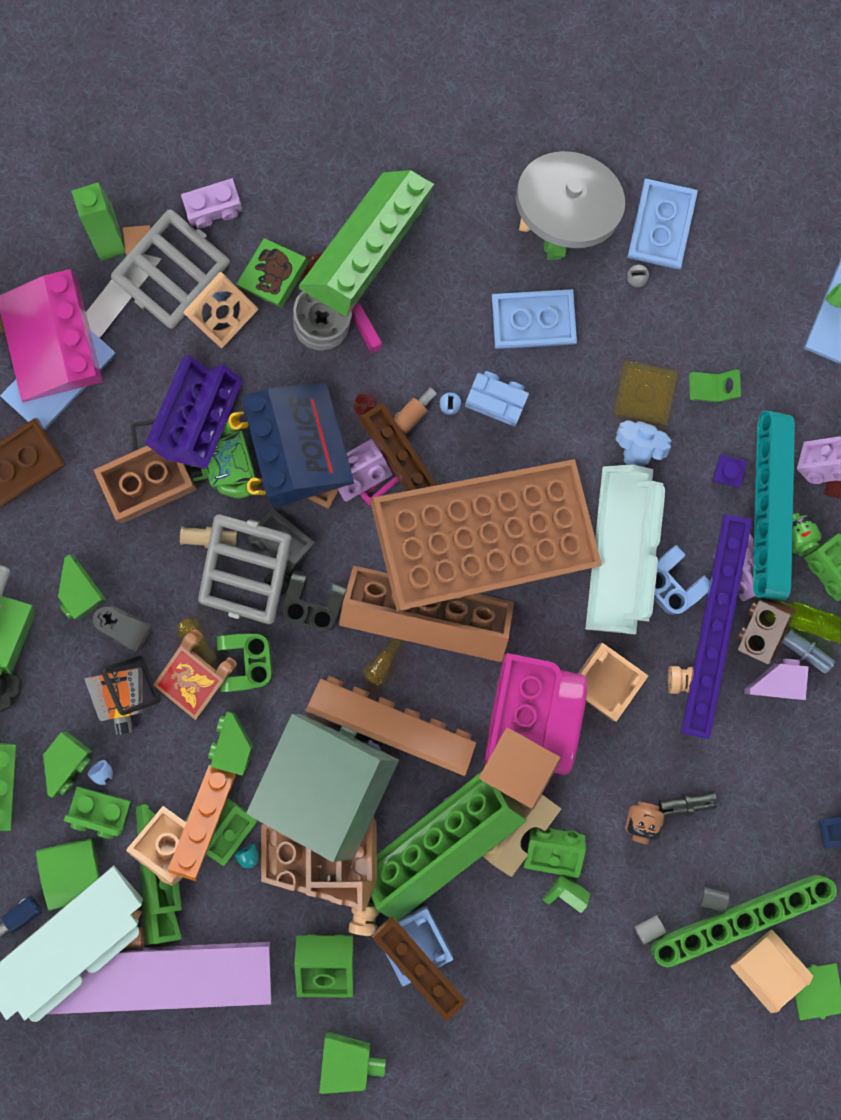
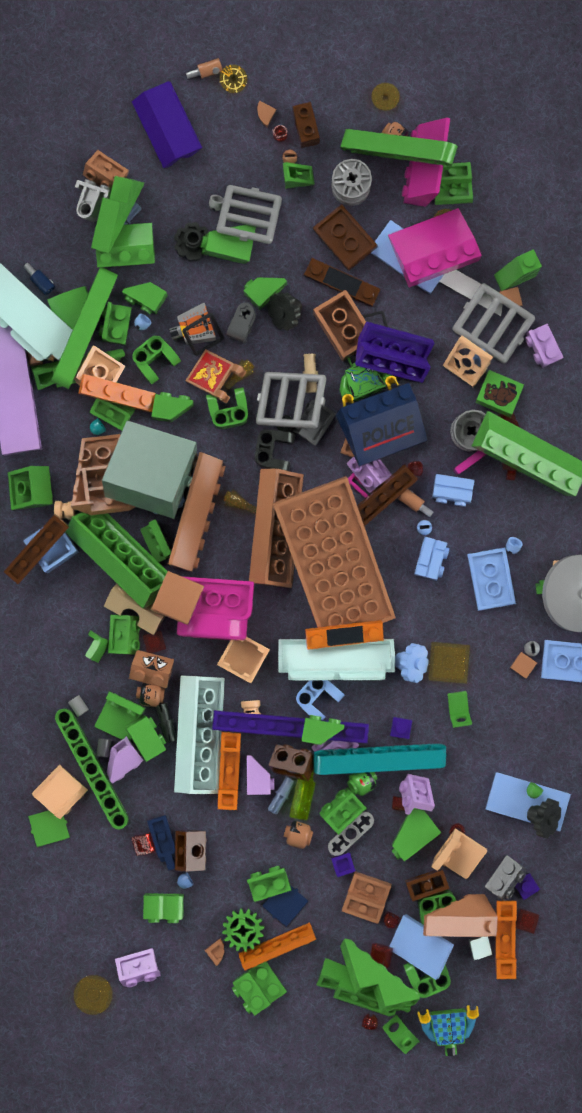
camera: 90 degrees right, 0 degrees up
none -> bright green beam [51,267,118,389]
none -> bright green bracket [95,692,146,741]
none -> lavender slope [107,736,144,784]
none -> bright green brick [125,715,166,762]
none -> nougat brick [129,650,174,688]
none -> bright green piece [133,336,181,385]
none -> bright green bracket [140,519,171,562]
none -> clear red plate [143,631,166,653]
none -> light aqua slope [174,676,225,794]
none -> orange slope [218,731,241,810]
none -> pearl dark grey plant [267,292,302,331]
none -> bright green slope [301,715,344,745]
none -> plate [304,258,381,307]
none -> orange plate [305,620,384,650]
none -> light blue brick [432,474,474,507]
none -> clear red tile [501,463,518,480]
none -> light blue hinge [506,537,523,554]
none -> nougat tile [510,652,537,679]

